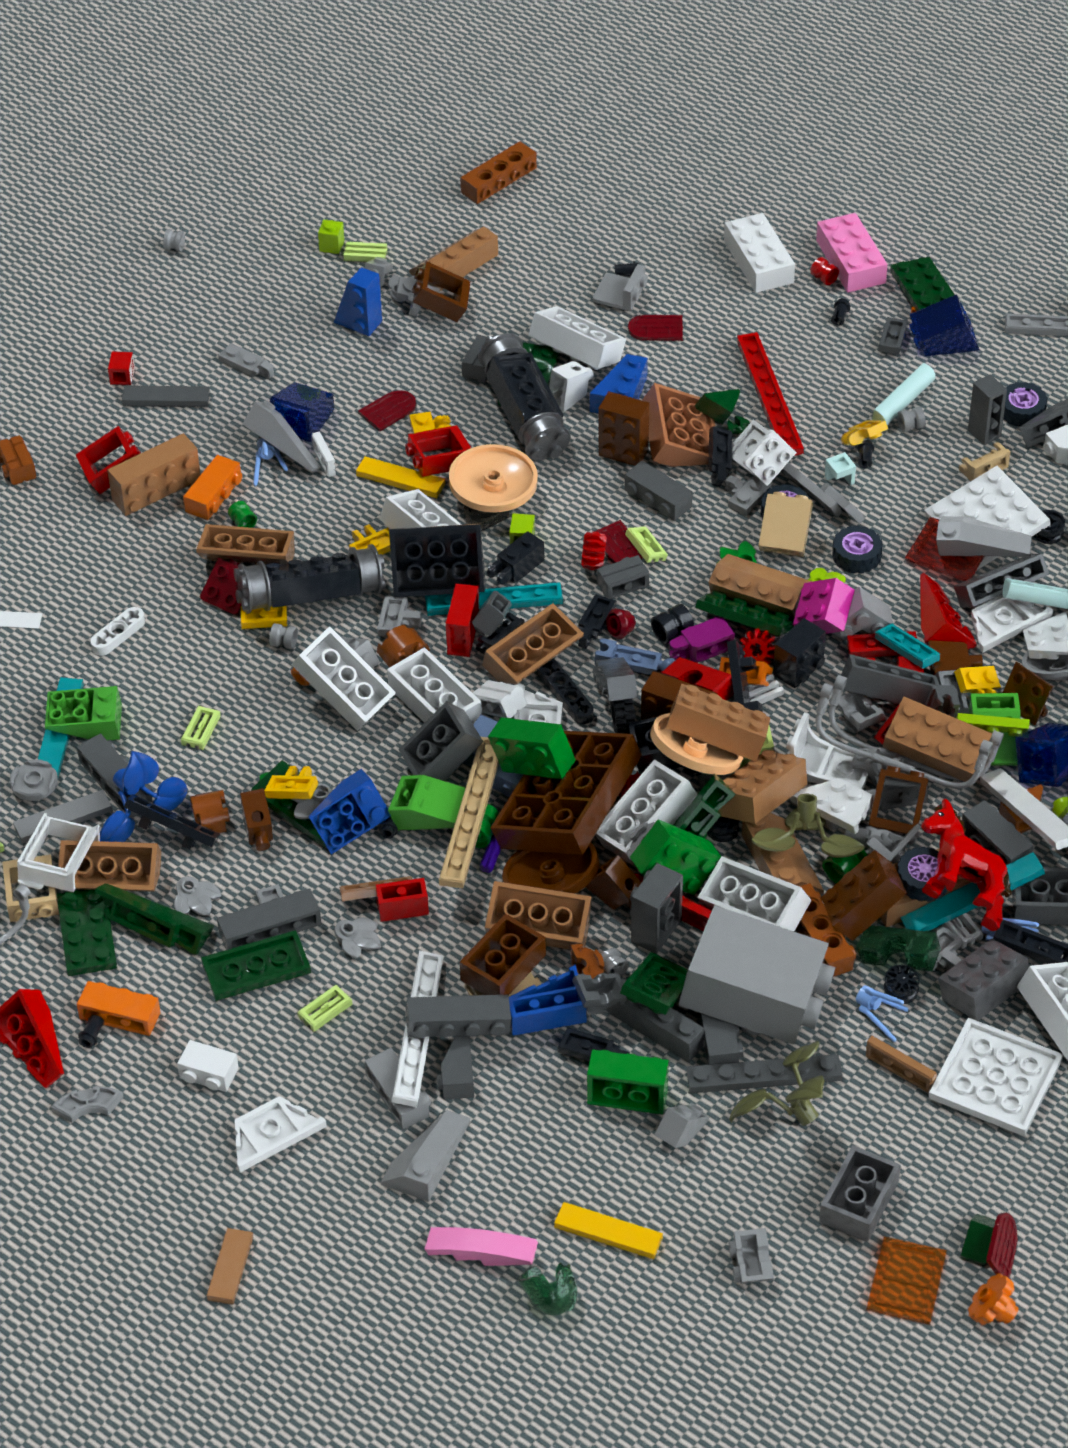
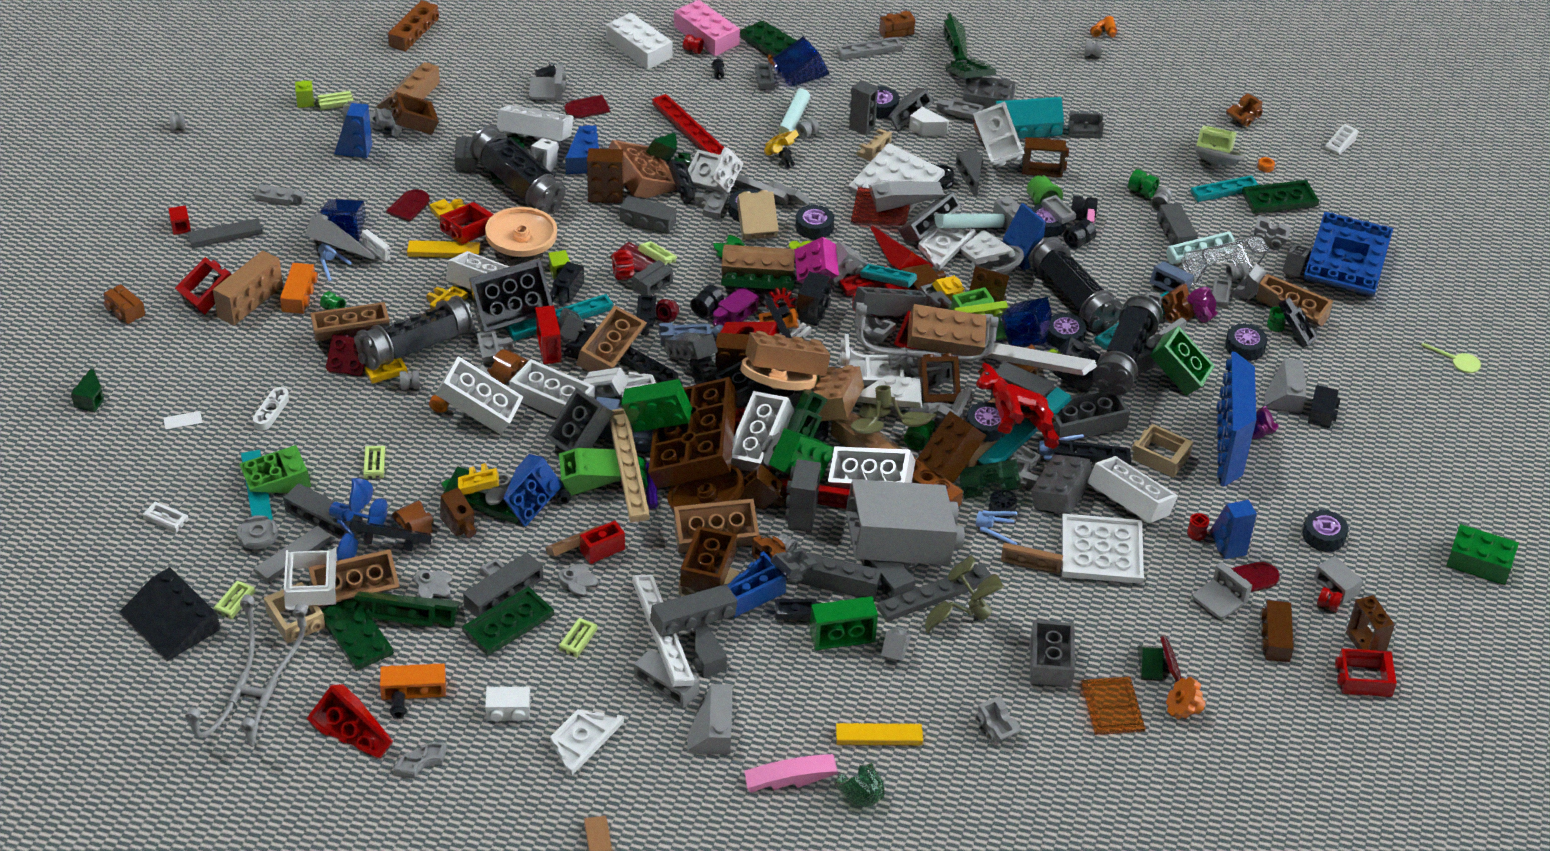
camera: 25 degrees left, 5 degrees down
dark green plate [620,952,688,1015] -> none
light aqua panel [825,452,856,485] -> none

